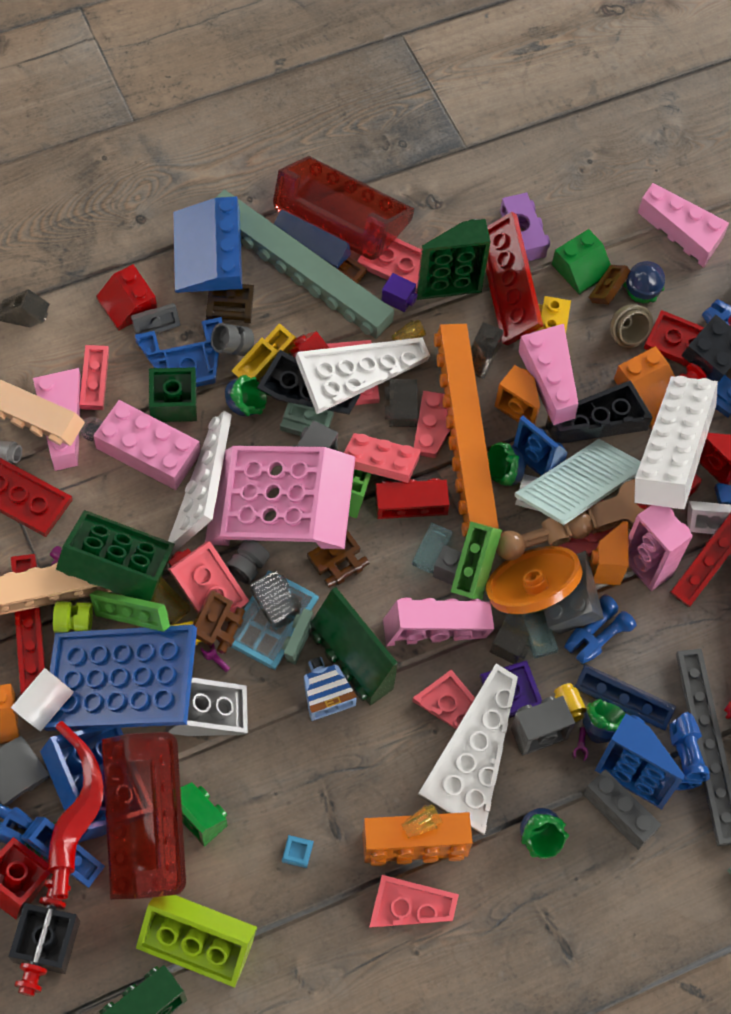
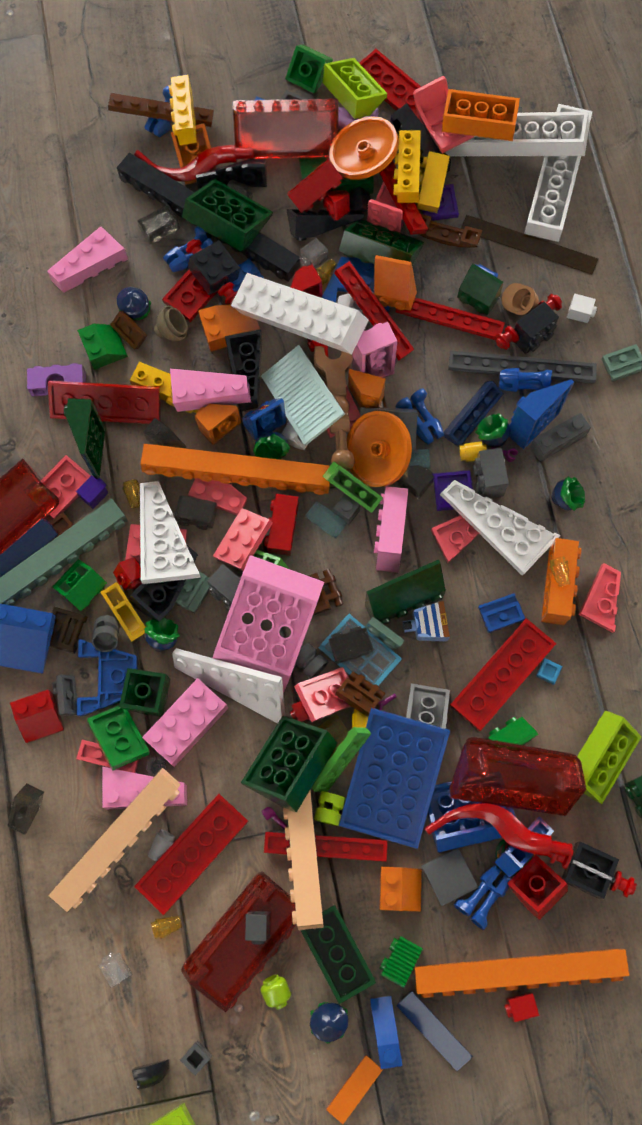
camera: 70 degrees left, 10 degrees up
white brick [11,668,74,731] -> none
none -> green slope [52,559,107,611]
none -> green plate [87,706,150,771]
none -> red plate [450,618,557,732]
none -> blue plate [478,593,525,633]

